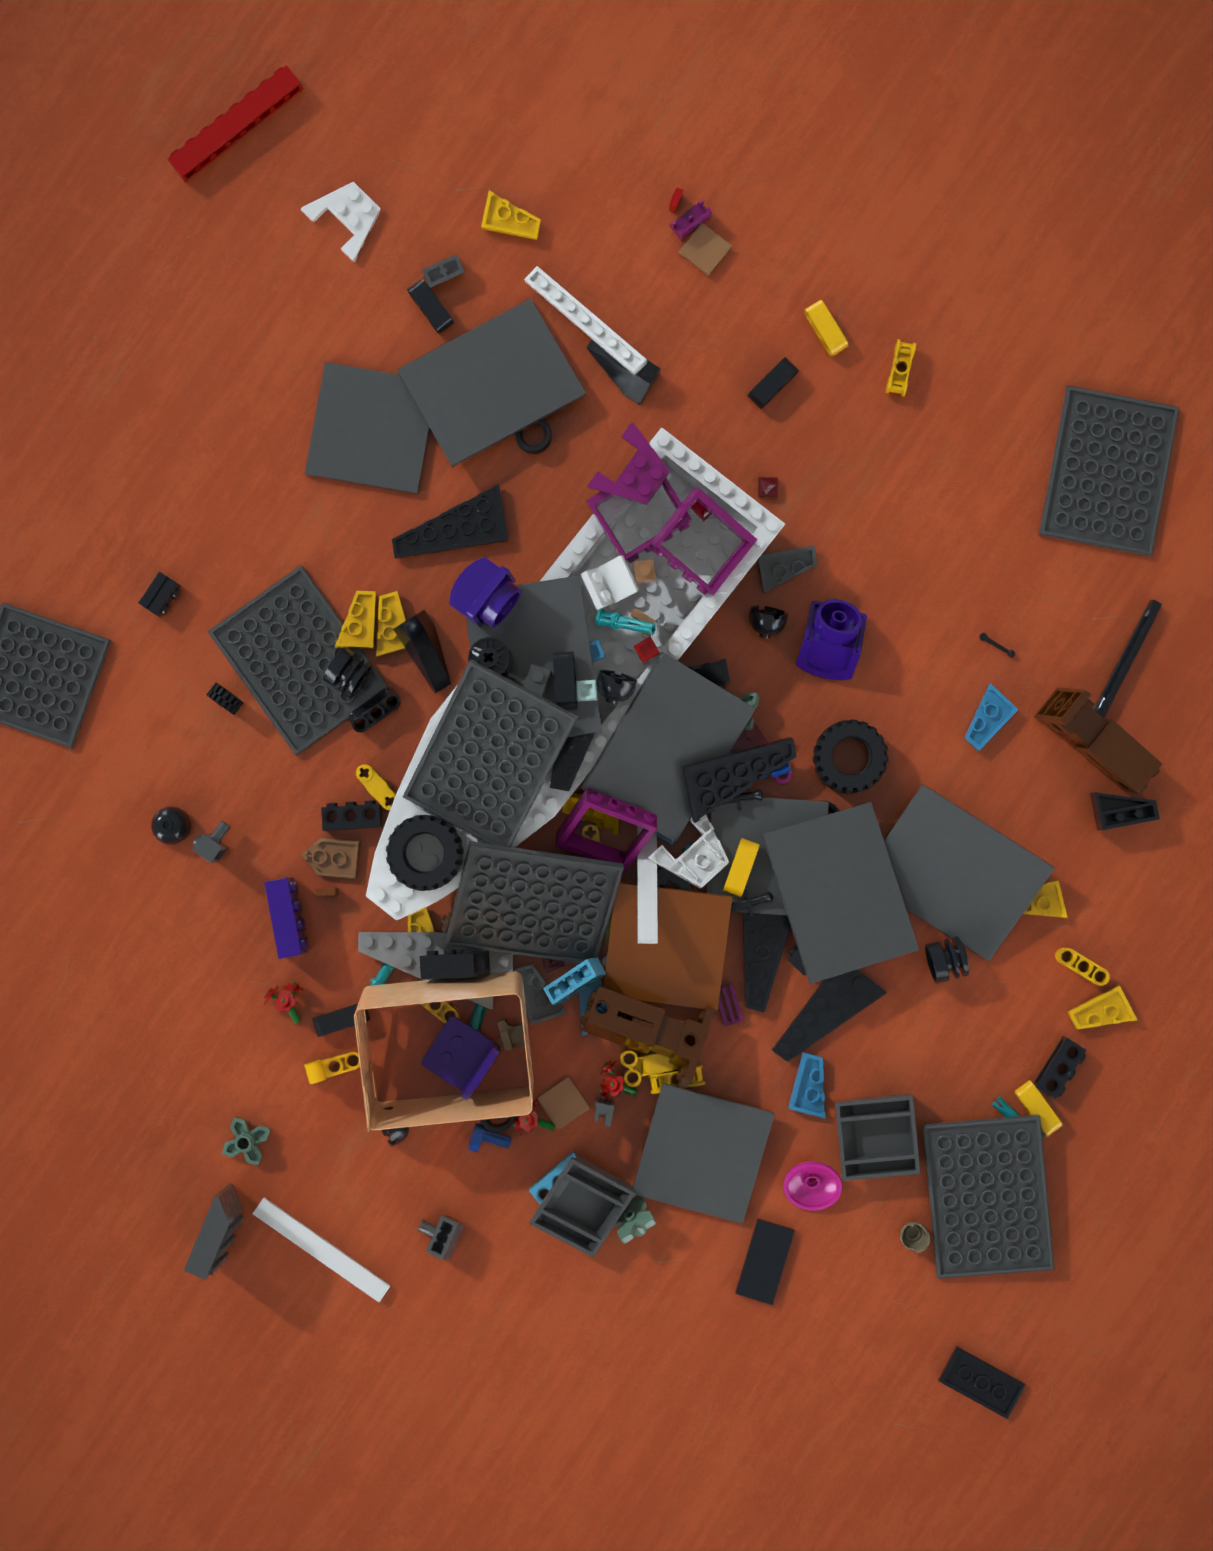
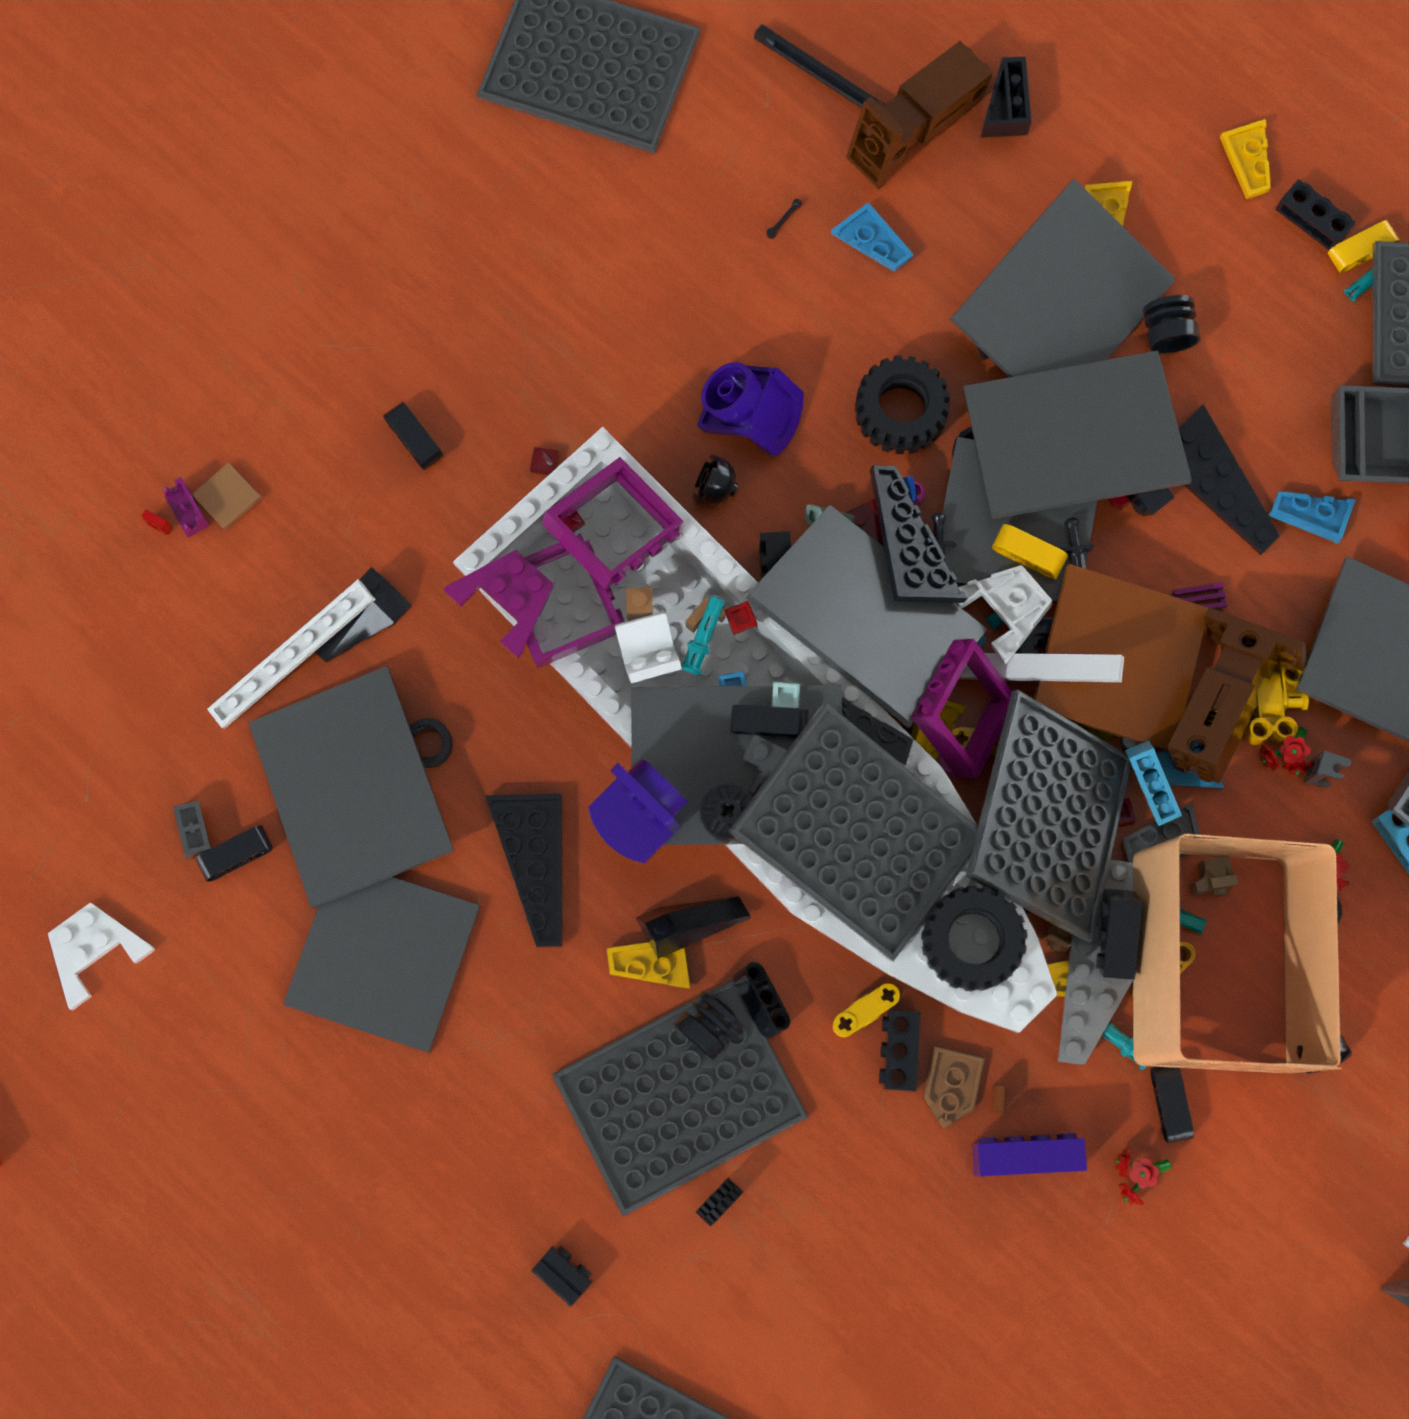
camera: 80 degrees left, 10 degrees down
black cylinder [151,807,191,845] -> none
dark grey brick [192,820,231,863] -> none
sand green plant [222,1117,271,1166] -> none
yellow piece [304,1051,360,1084] -> none
yellow wing [335,591,376,649] -> none
dark purple piece [421,1015,500,1101] -> none
blue piece [468,1124,512,1152] -> none
yellow wing [481,190,541,240] -> none
medium nougat tile [537,1076,590,1130] -> none
black cylinder [596,669,637,704] -> none
black wing [743,913,791,1013] -> none
dark grey wing [758,546,817,593] -> none
yellow beam [804,300,849,357] -> none
yellow piece [885,339,916,397] -> none
yellow beam [1055,947,1110,986] -> none

